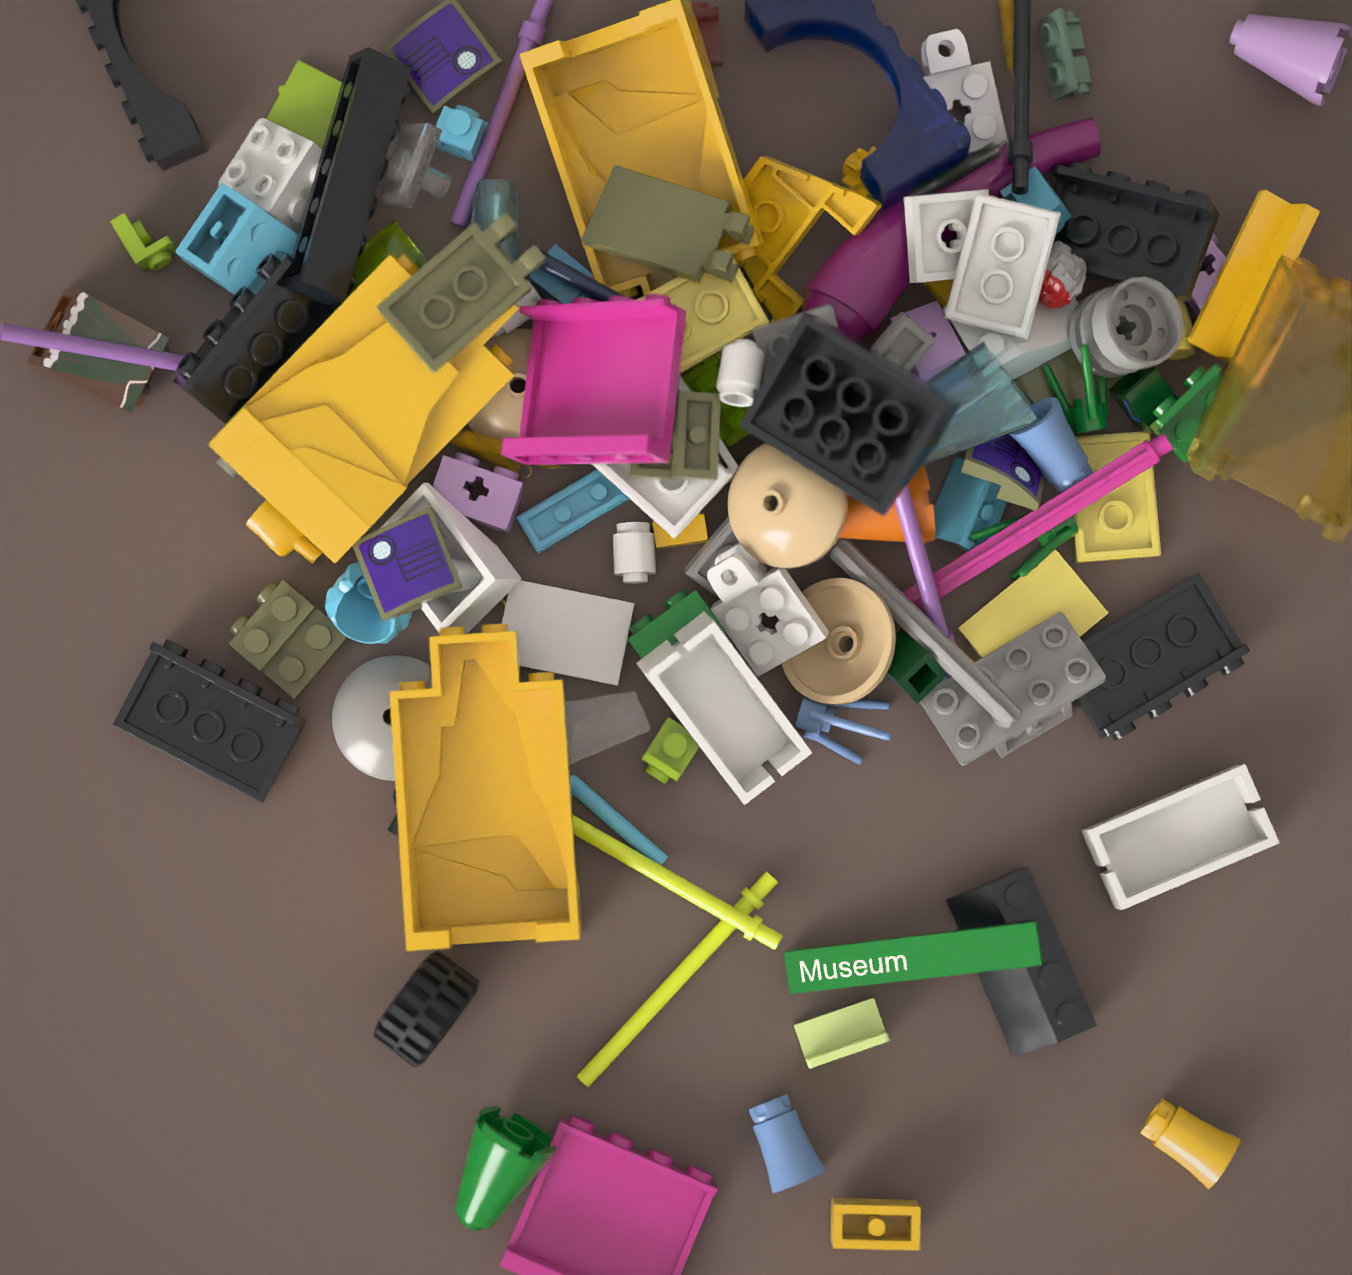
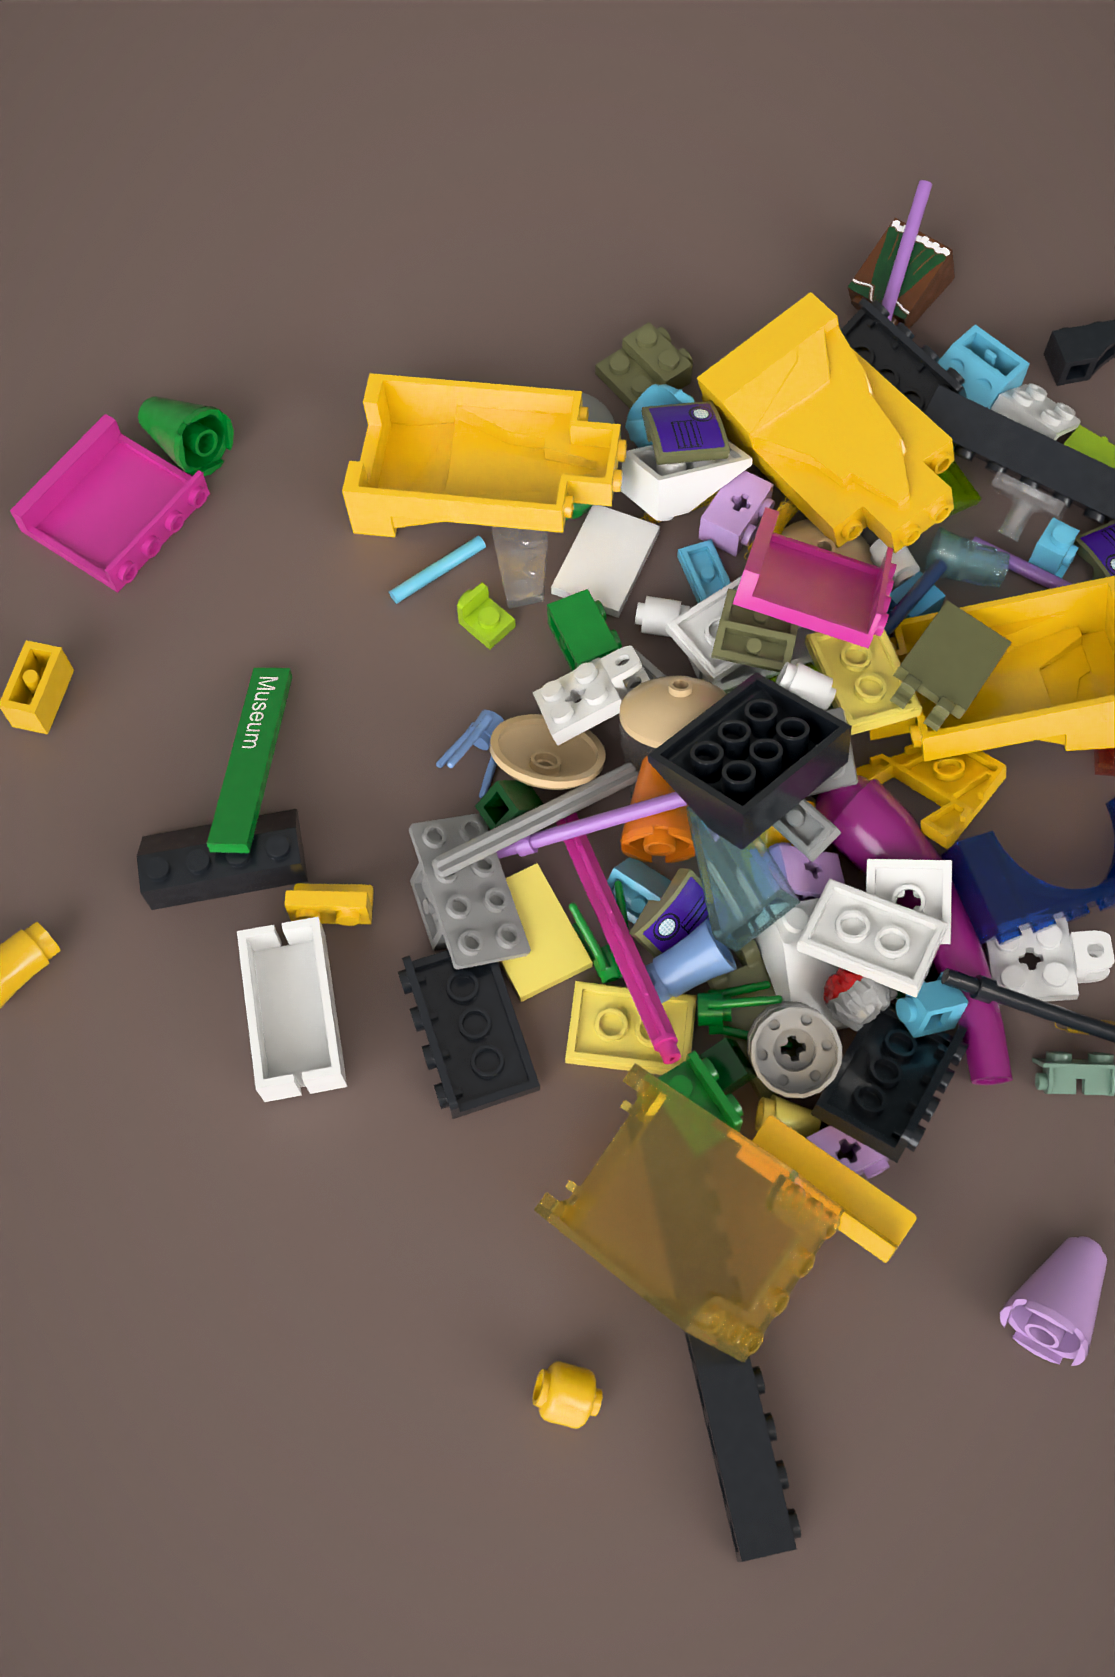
camera: 100 degrees right, 20 degrees down
lime bracket [110,213,177,272] -> none
black bracket [112,639,307,803] -> none
black tyre [373,950,479,1068] -> none
olive tile [376,212,546,374] -> none
neon yellow bar [573,815,783,950] -> none
neon yellow bar [577,871,779,1088] -> none
white piece [636,612,812,805] -> none
yellow piece [652,514,708,550] -> none
medium blue plant [749,1094,827,1194] -> none
yellowish green panel [793,997,890,1068] -> none
piece [907,141,1007,197] -> none
none -> yellow bracket [284,883,374,926]

